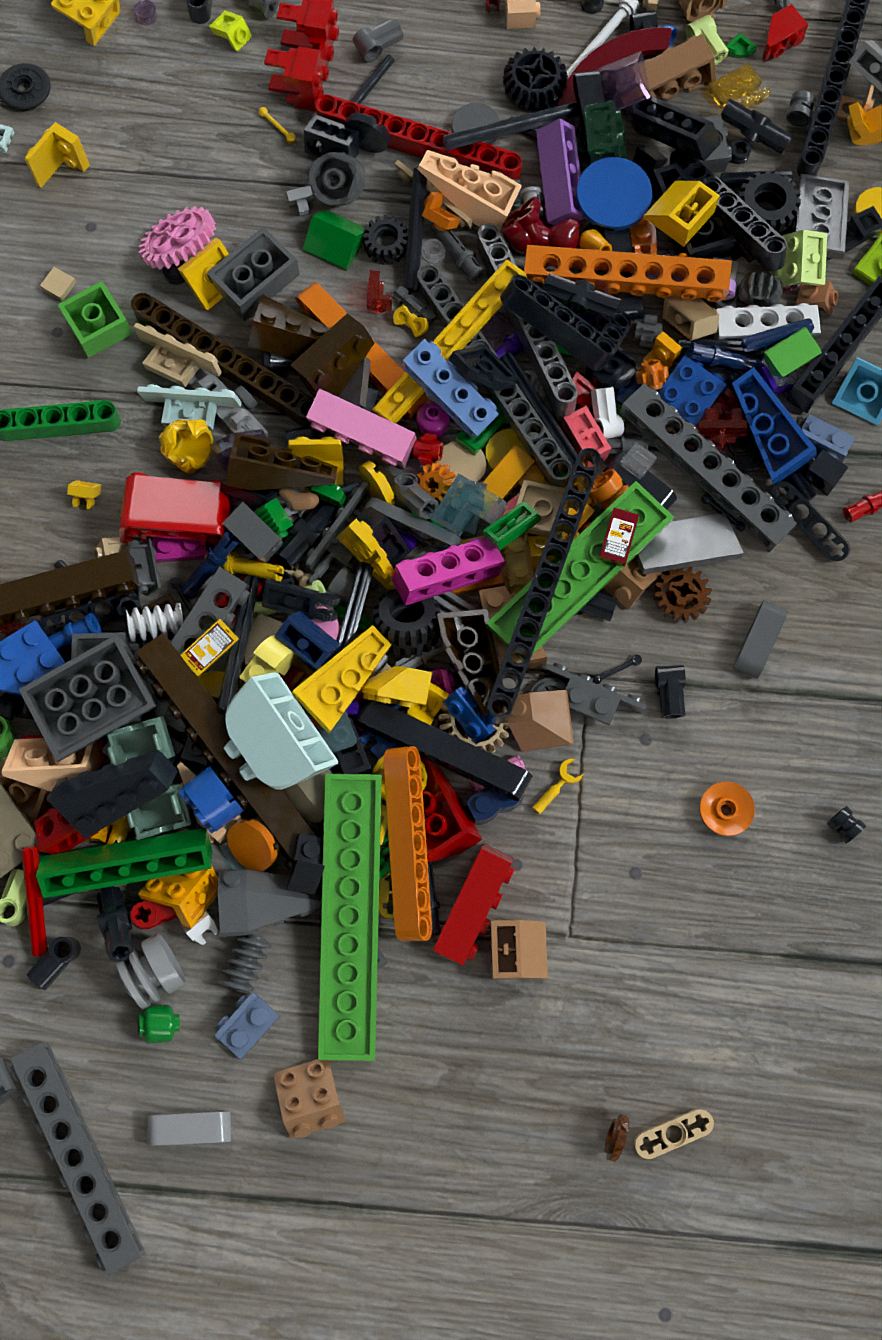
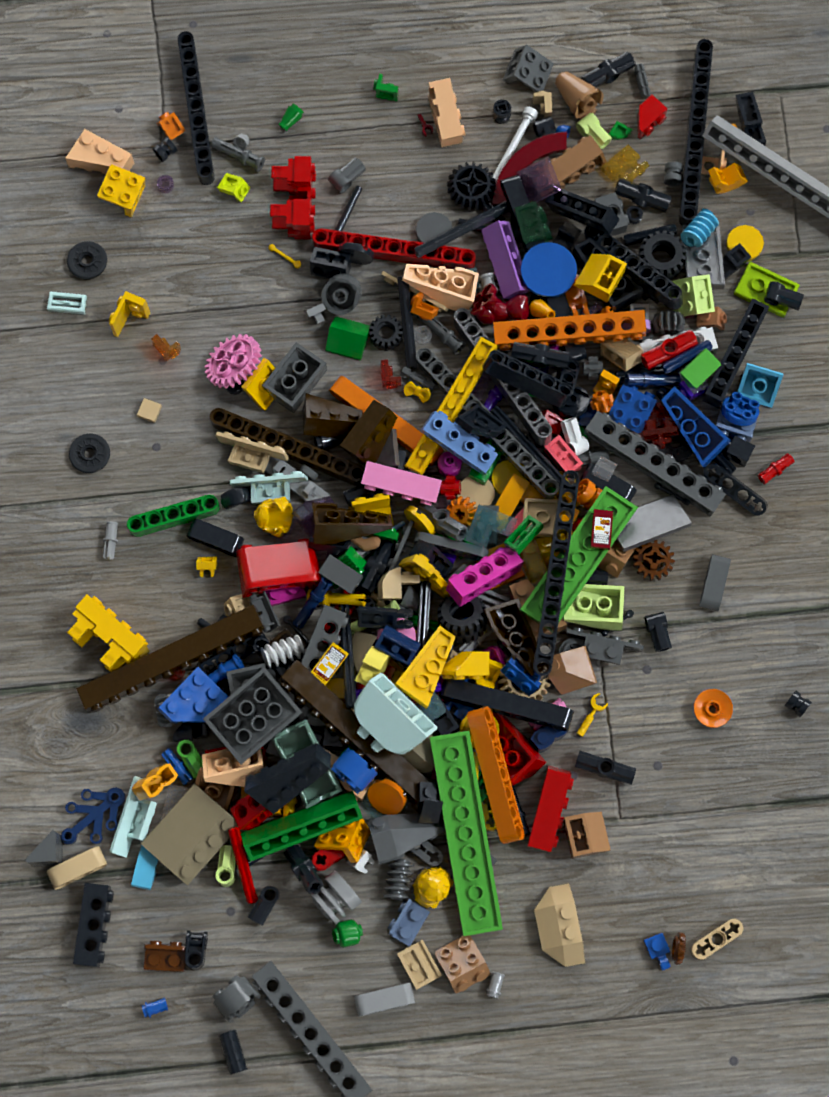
camera: 10 degrees left, 0 degrees up
bright green brick [58,281,132,358] -> none
none -> clear orange bracket [151,334,181,361]
none -> black beam [186,518,245,557]
none -> black hair [221,487,251,509]
none -> tan brick [378,567,420,601]
none -> tan plate [397,940,442,990]
none -> dark grey beam [410,841,443,867]
none -> yellow helmet [412,866,454,909]
none -> light grey pin [486,971,505,999]
none -> tan wedge [534,883,585,967]
none -> yellowish green slope [564,584,625,631]
none -> black piece [575,751,636,785]
none -> red piece [640,330,698,370]
none -> blue plate [644,933,671,971]
none -> medium azure piece [680,208,719,247]
none -> blue tile [721,392,760,426]

